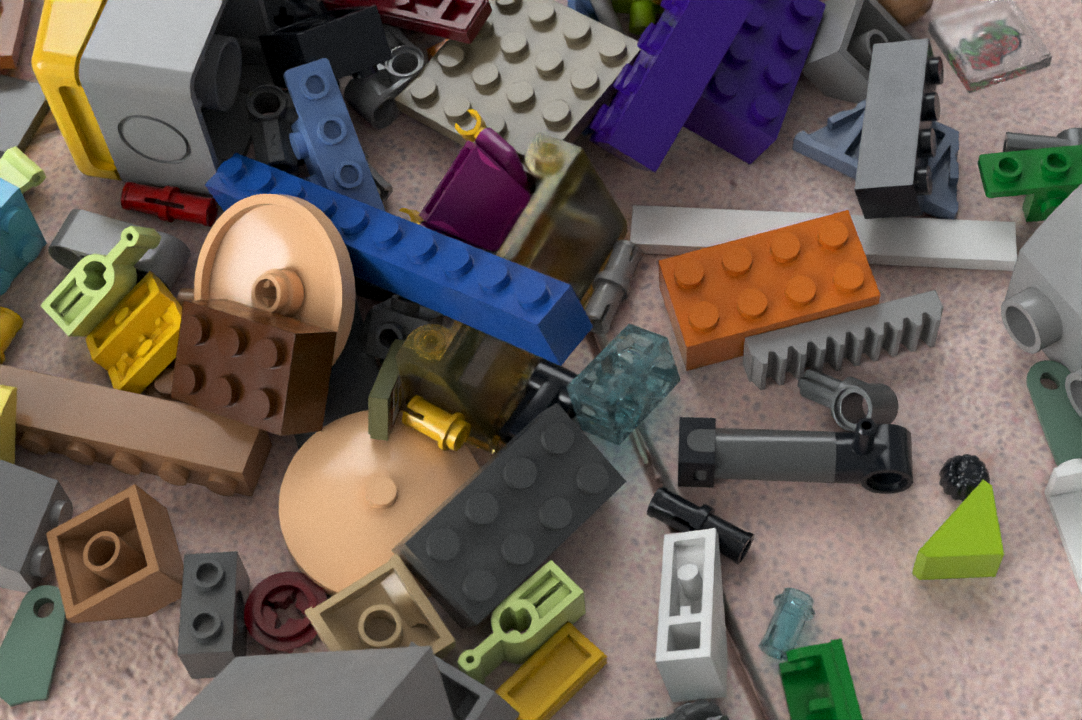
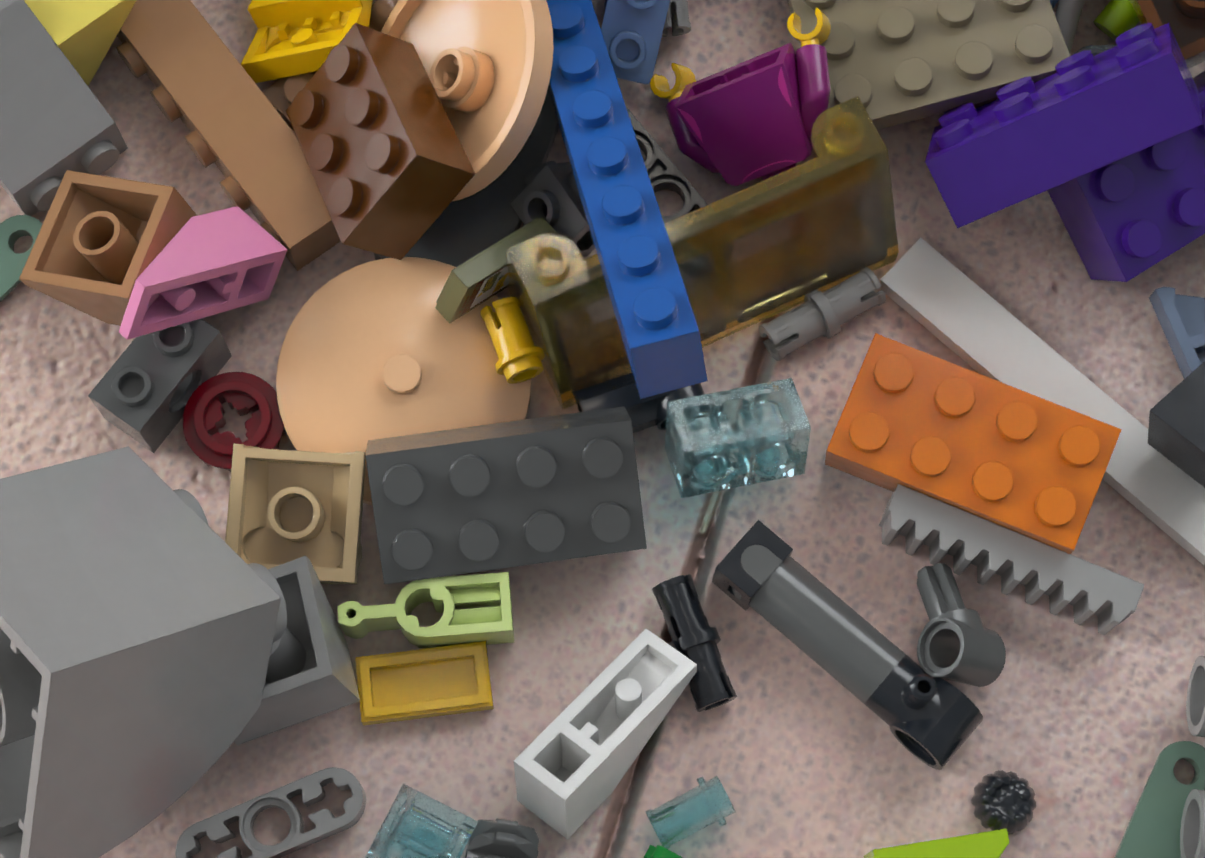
camera: 30 degrees right, 15 degrees up
none -> bright pink slope [119,206,288,340]

